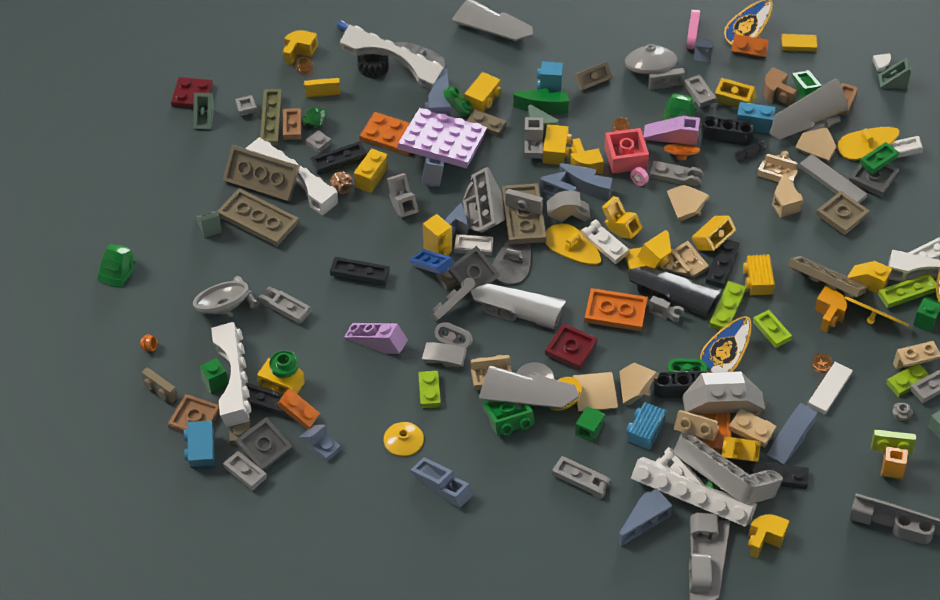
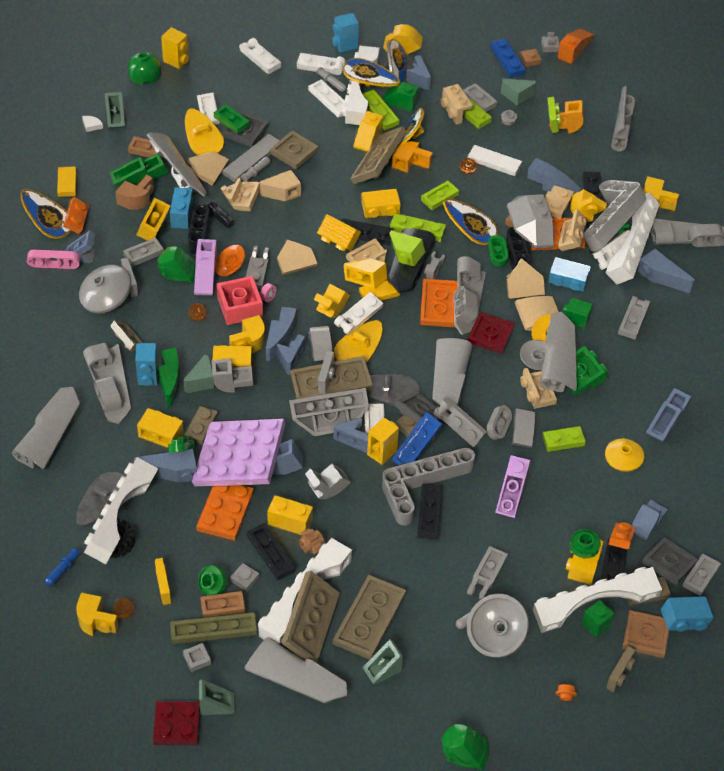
camera: 100 degrees left, 0 degrees up
none -> light grey panel [83,343,131,424]
none -> light grey piece [241,157,271,182]
none -> light grey panel [245,637,347,703]
none -> light grey beam [382,448,475,526]
none -> lime slope [390,230,425,266]
none -> light grey panel [454,256,486,335]

